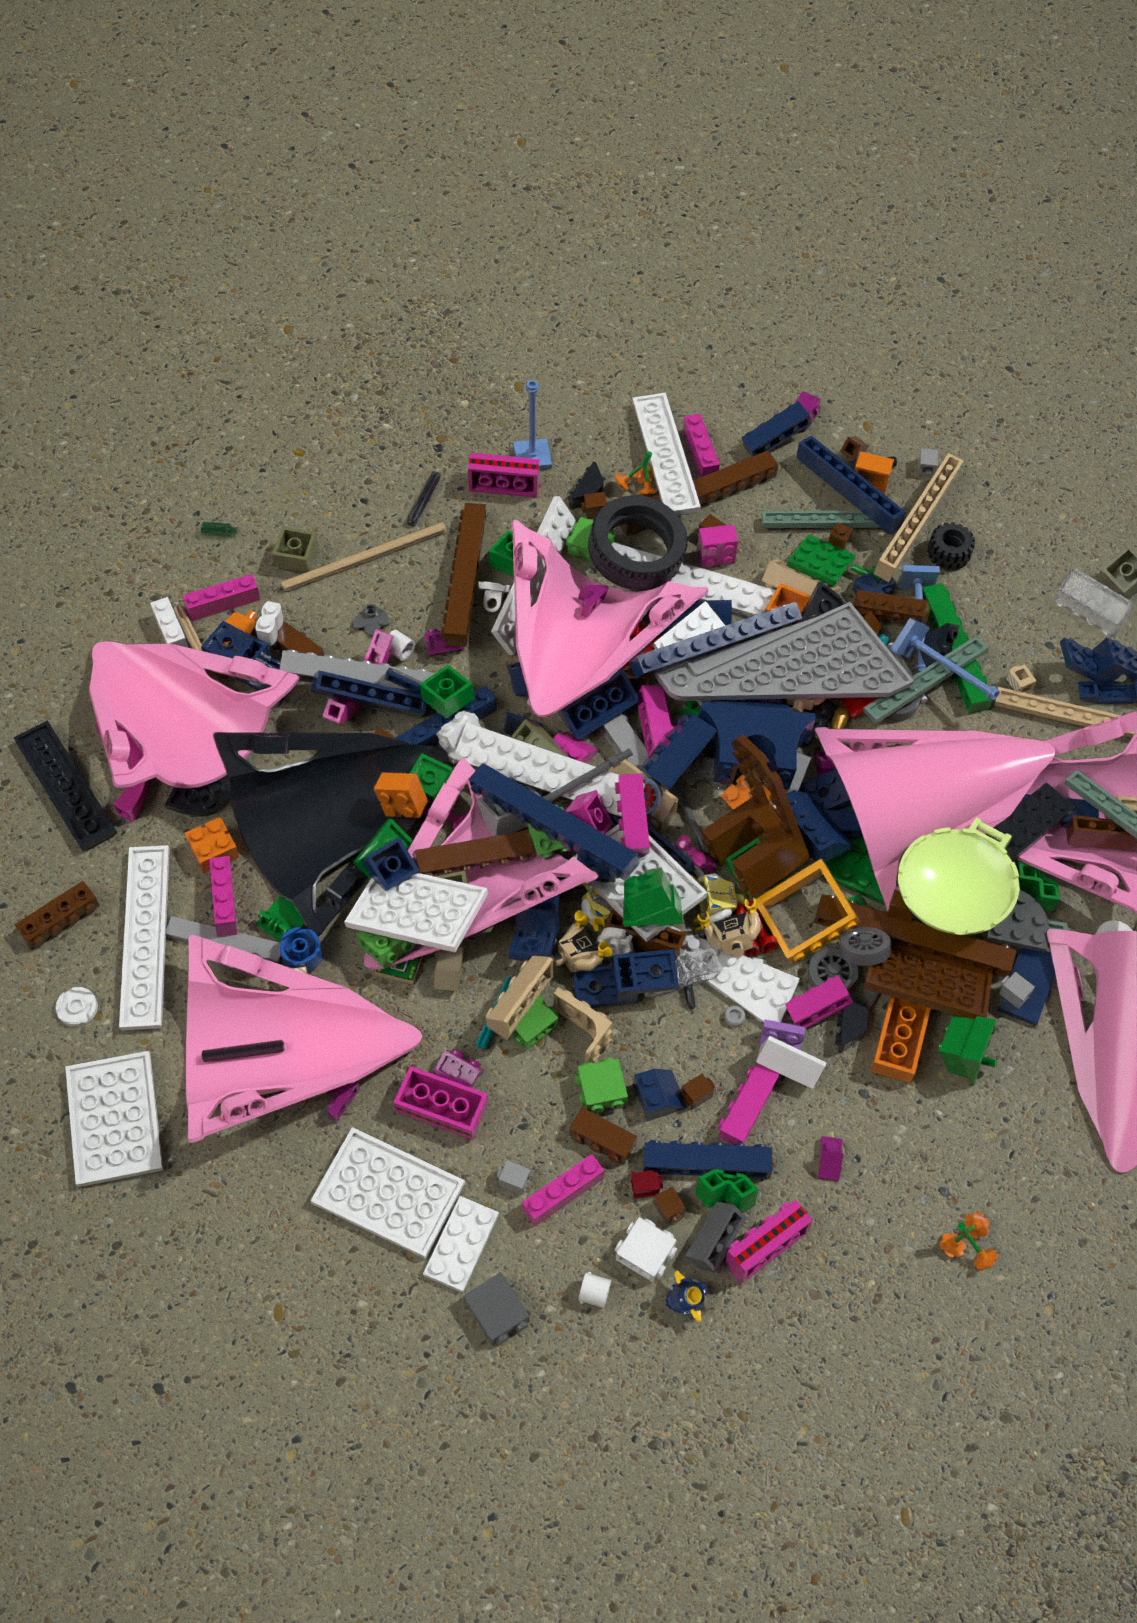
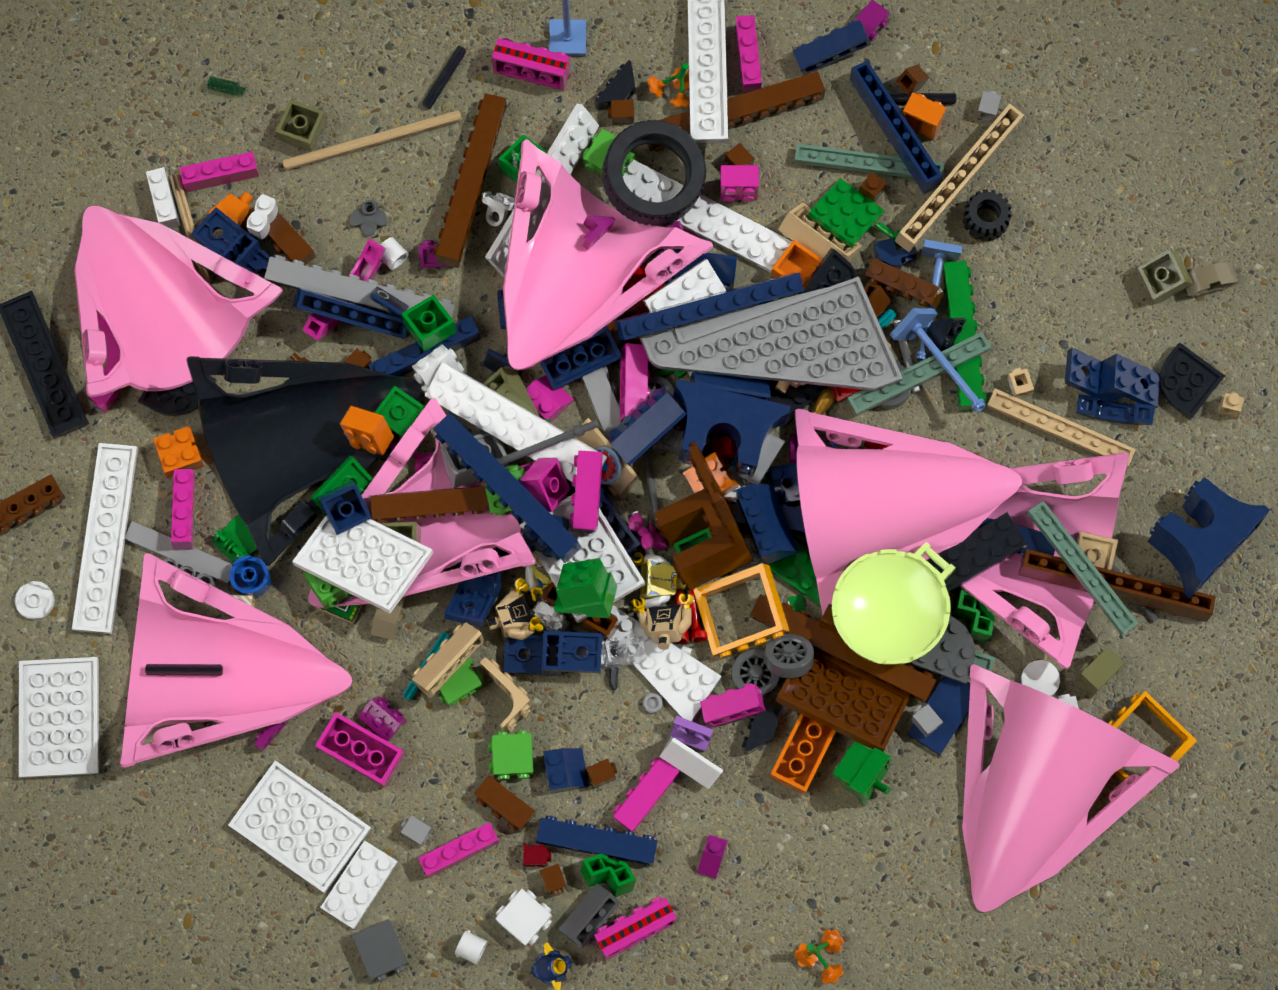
camera: 10 degrees right, 15 degrees up
clear slope [1053,567,1135,639] -> none

